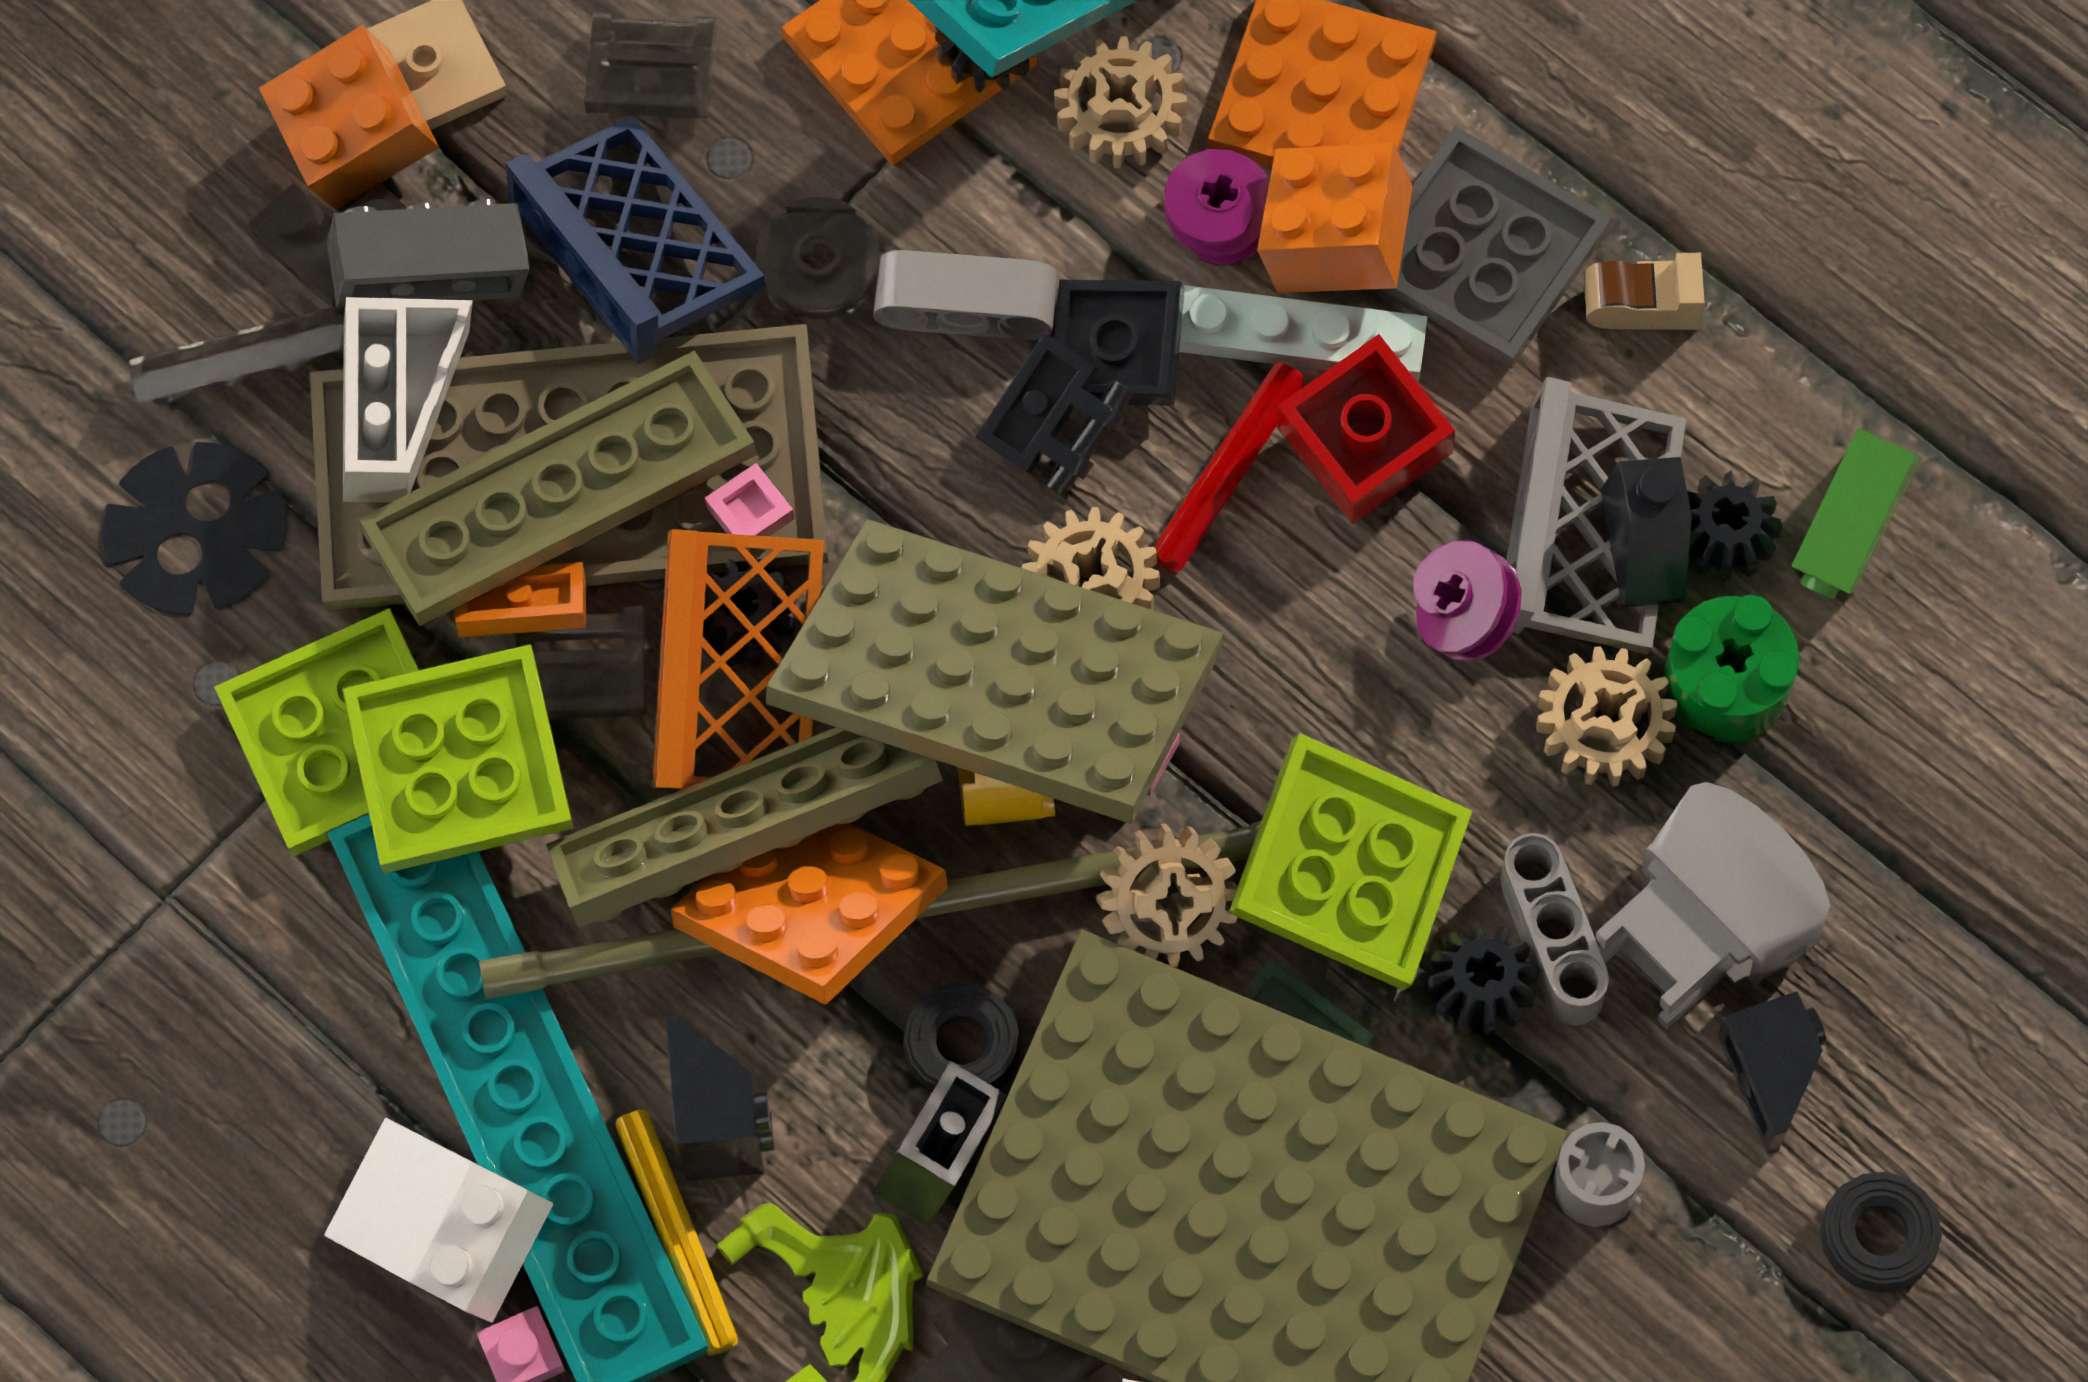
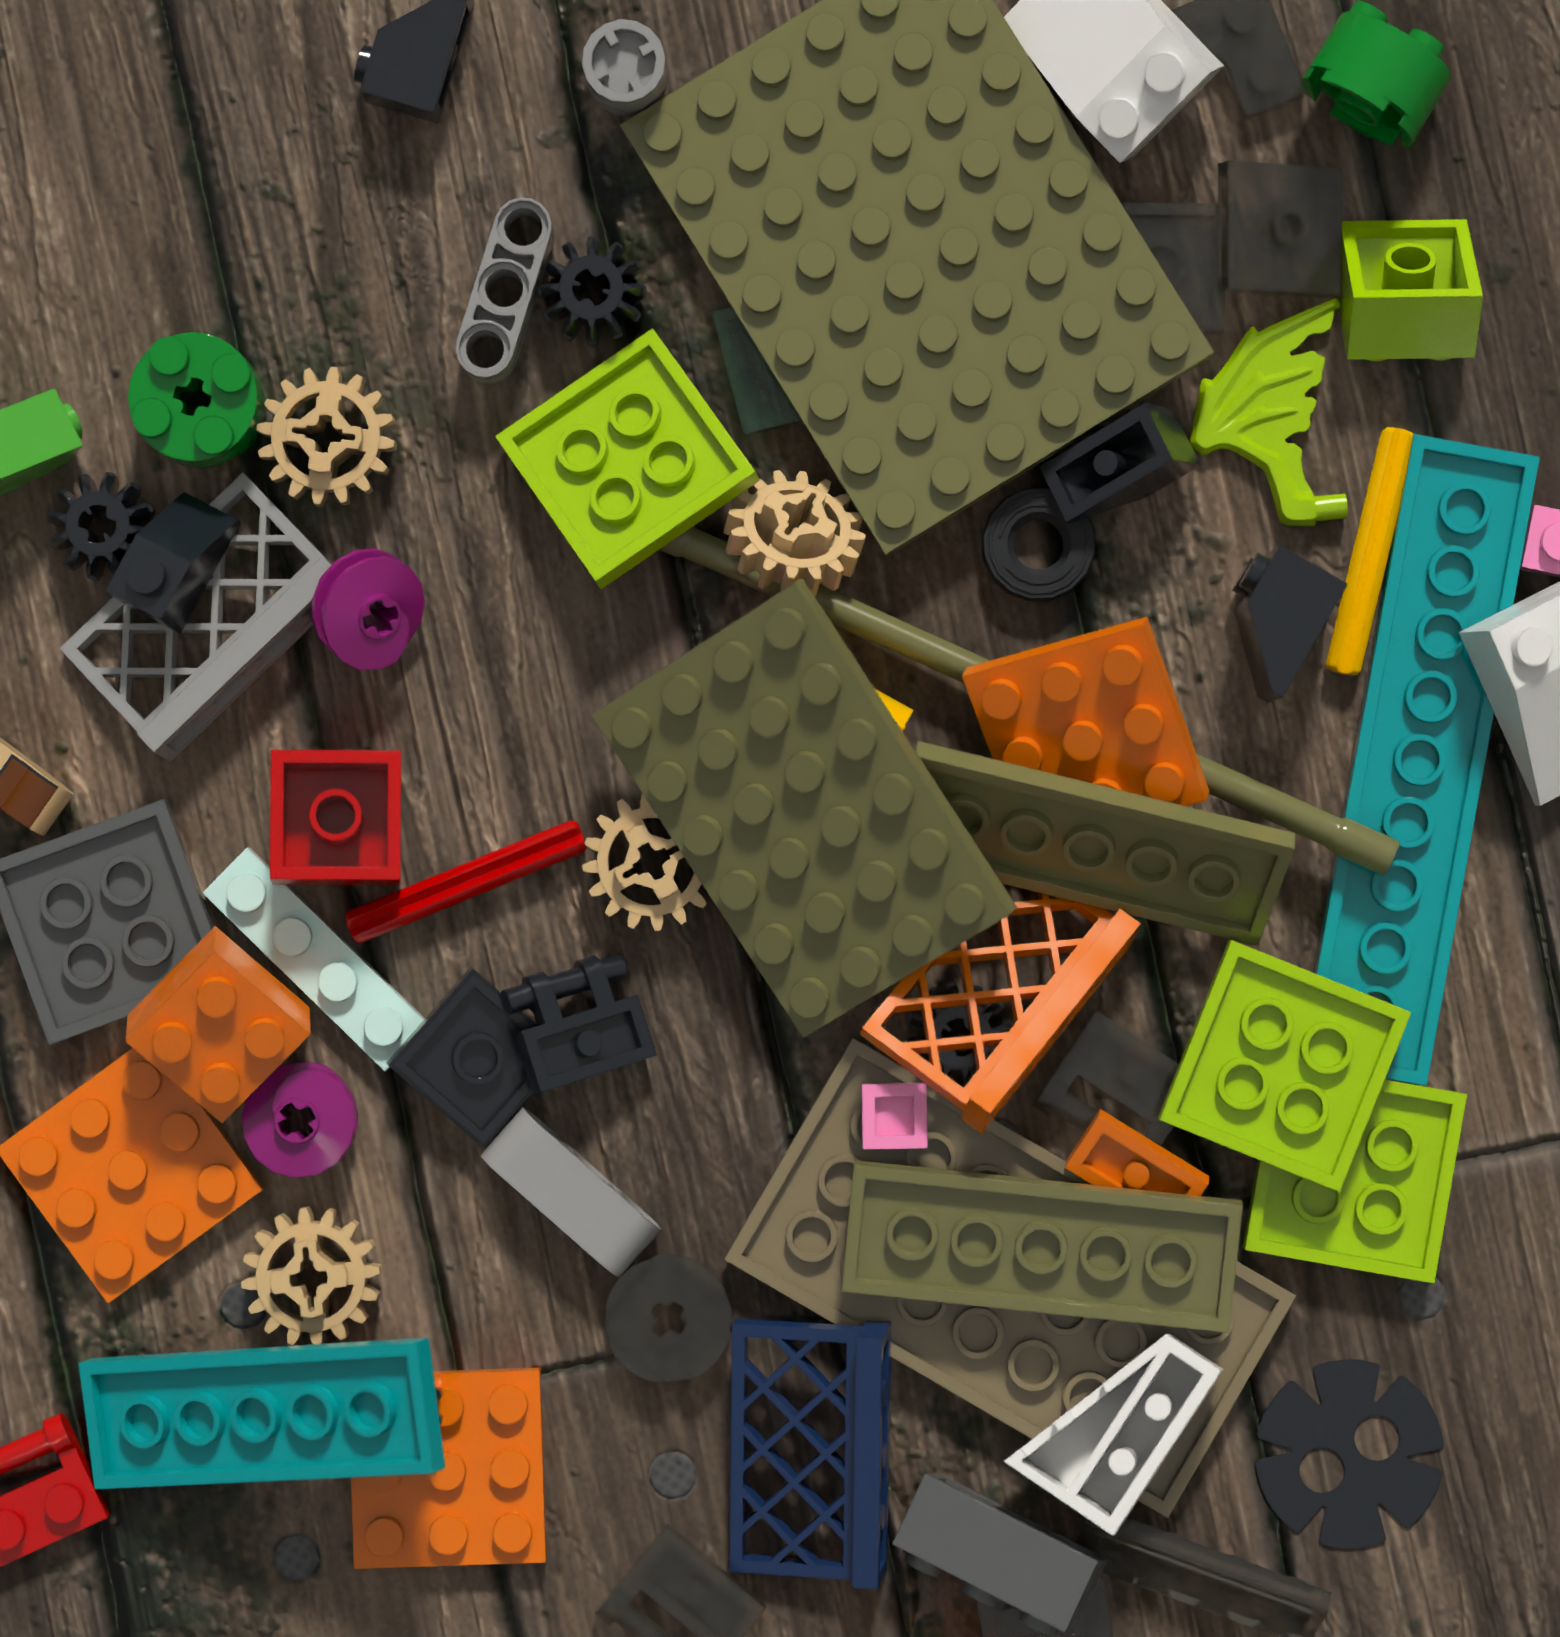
camera: 145 degrees left, 20 degrees up
light grey piece [1596,782,1830,1030] -> none

